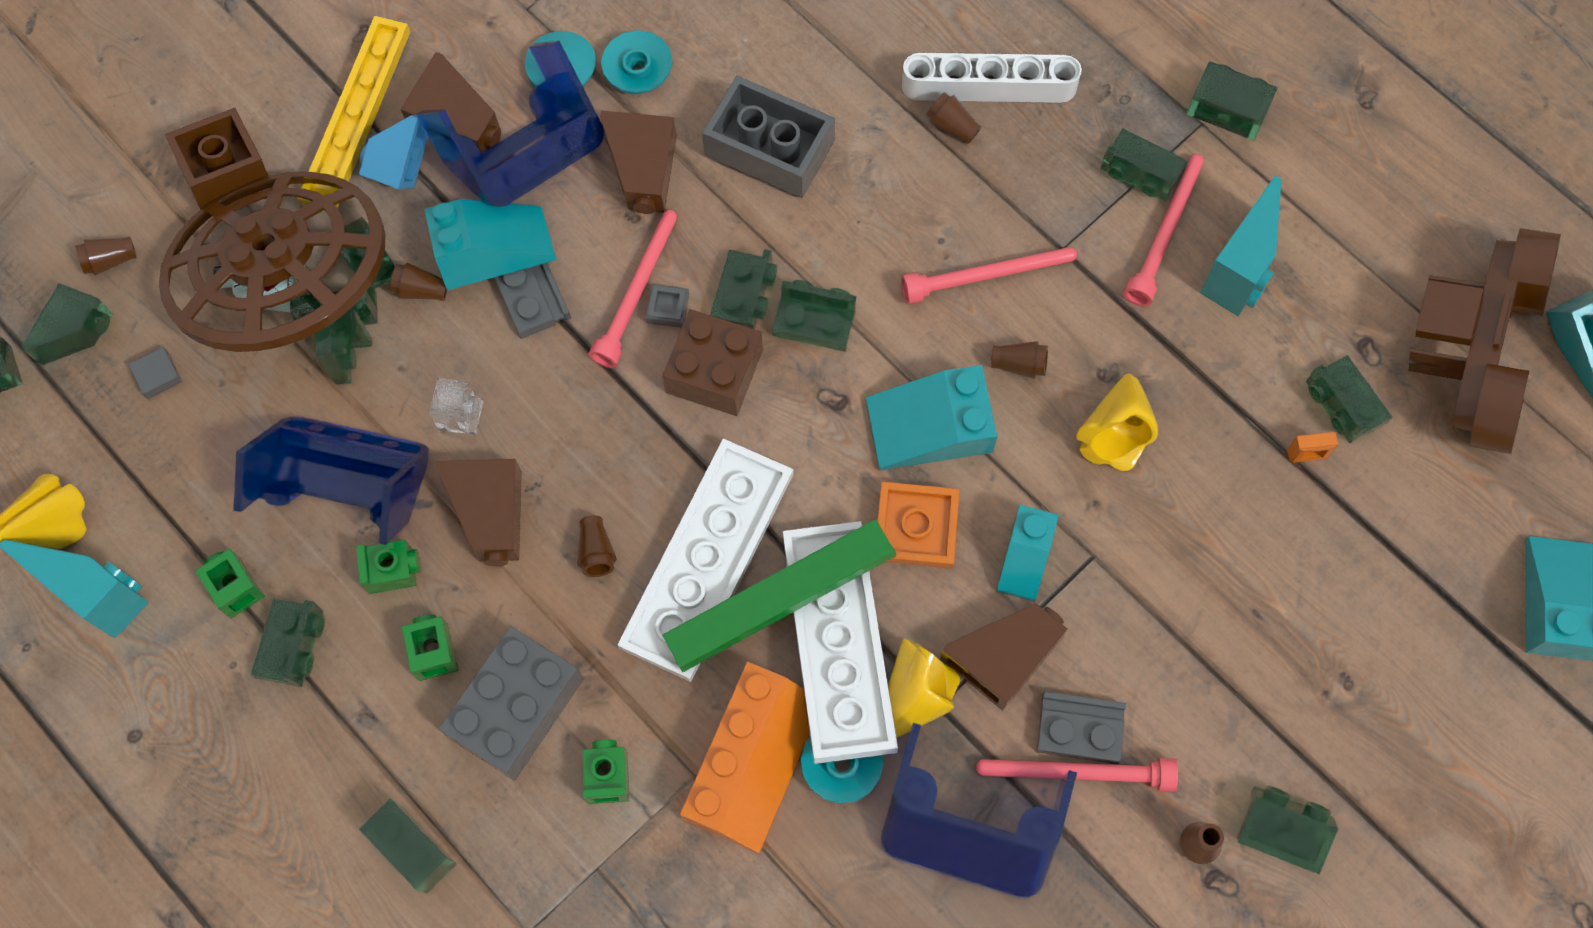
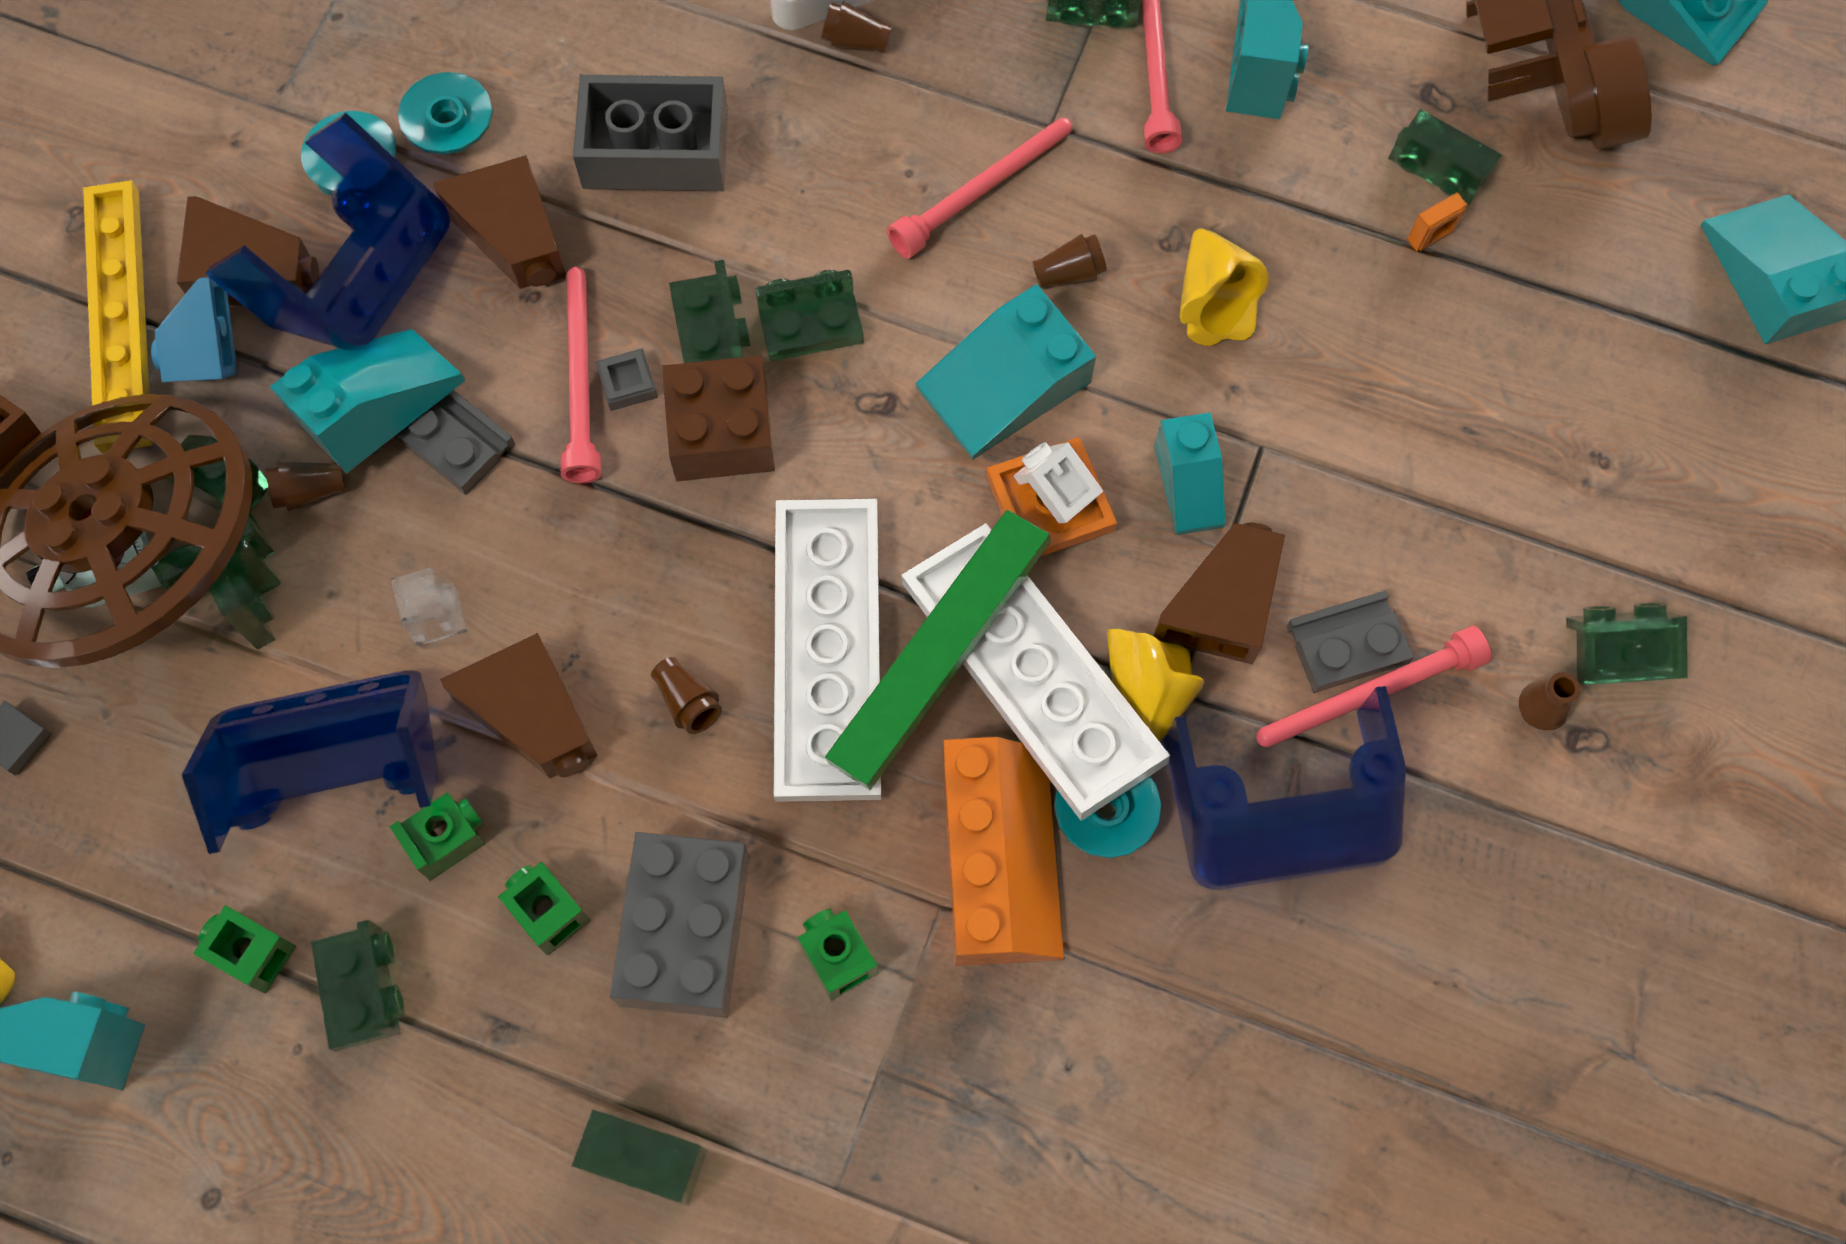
camera: 30 degrees left, 0 degrees up
none -> white bracket [1014,442,1103,523]

